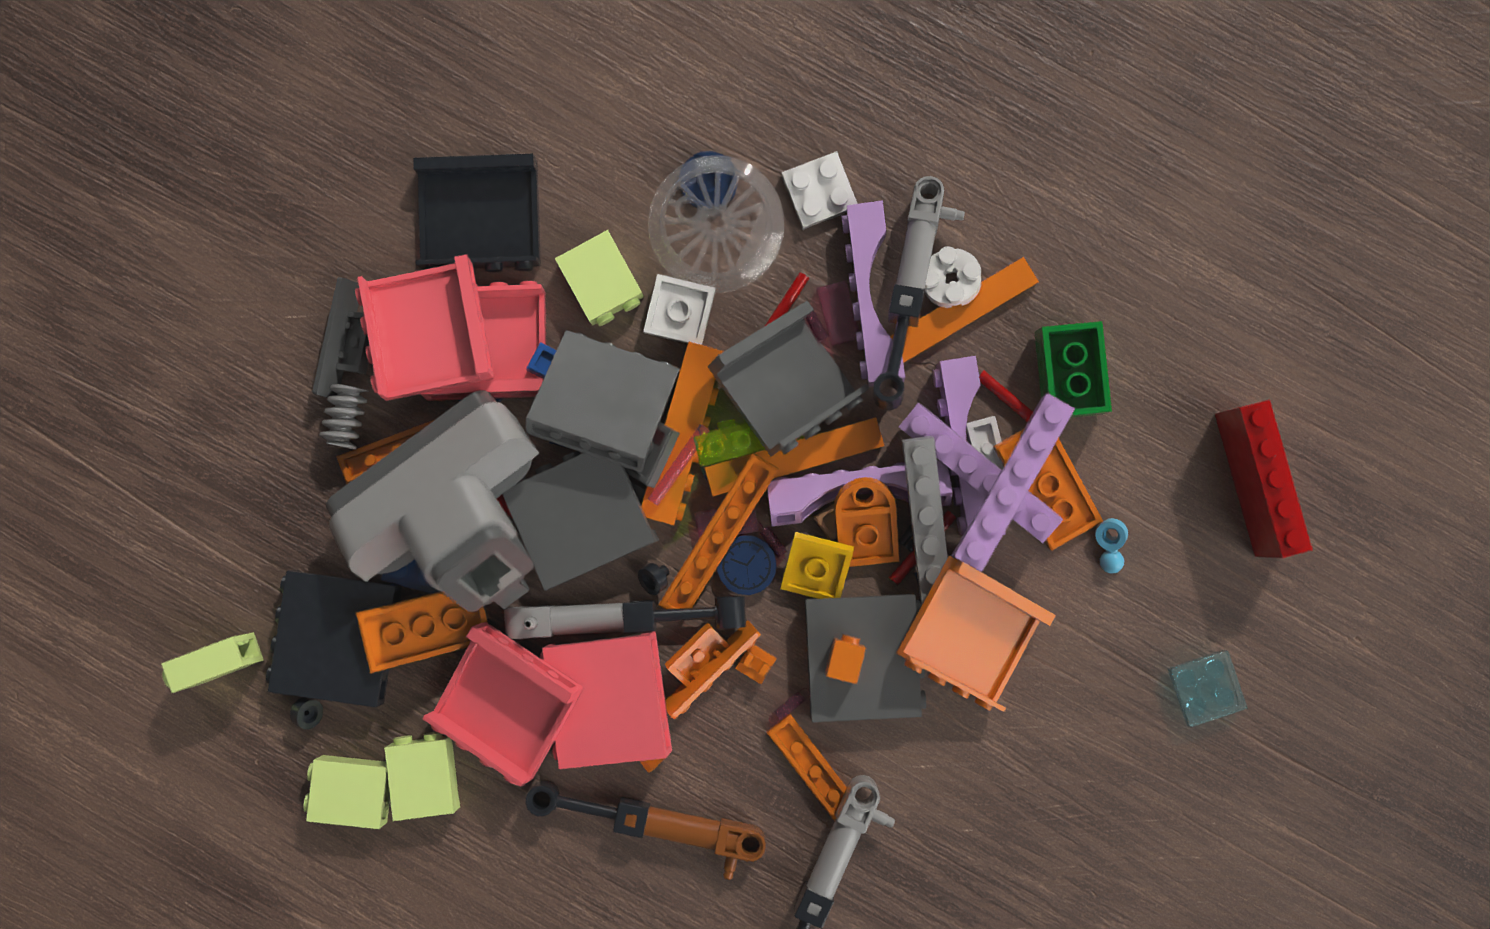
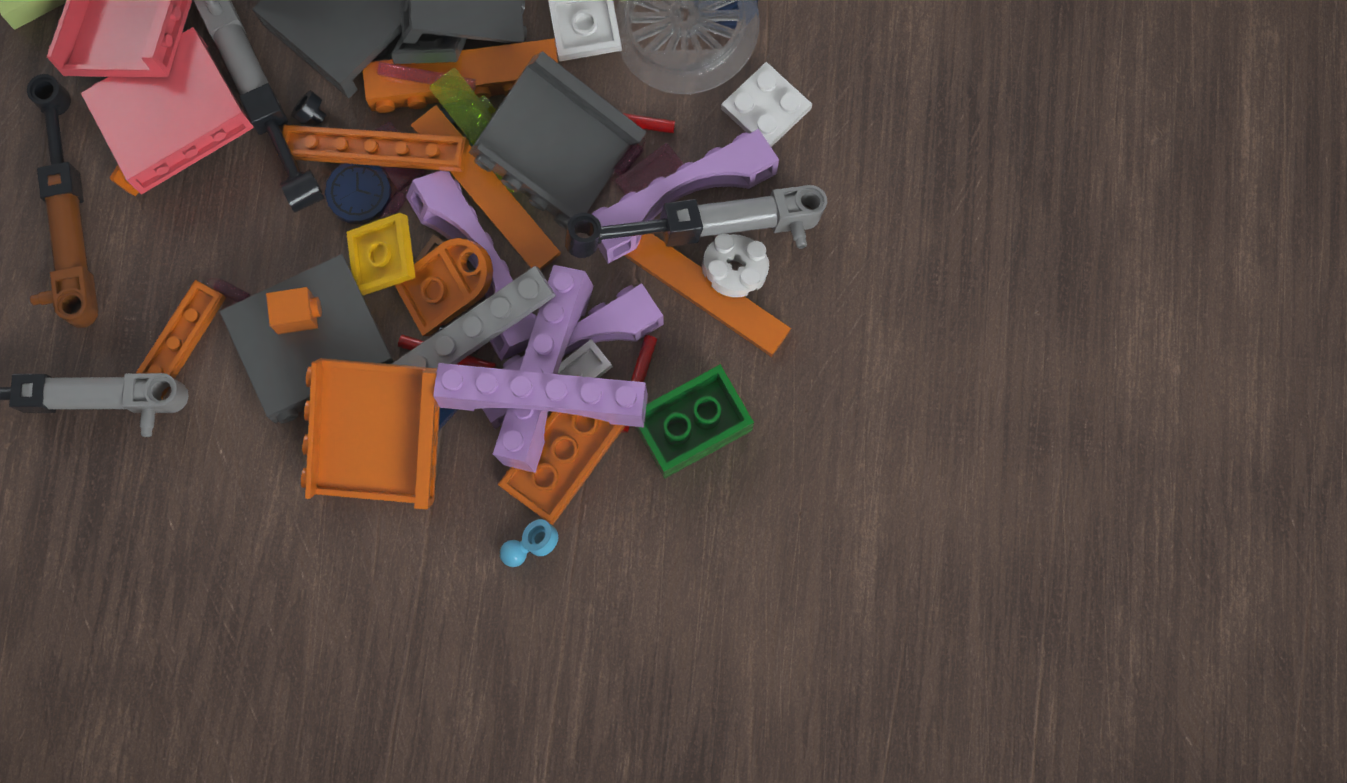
camera: 70 degrees right, 10 degrees down
orange bracket [664,620,761,719] -> none
orange tile [735,644,777,684] -> none
clear light blue plate [1167,650,1248,727] -> none
red brick [1215,400,1313,558] -> none

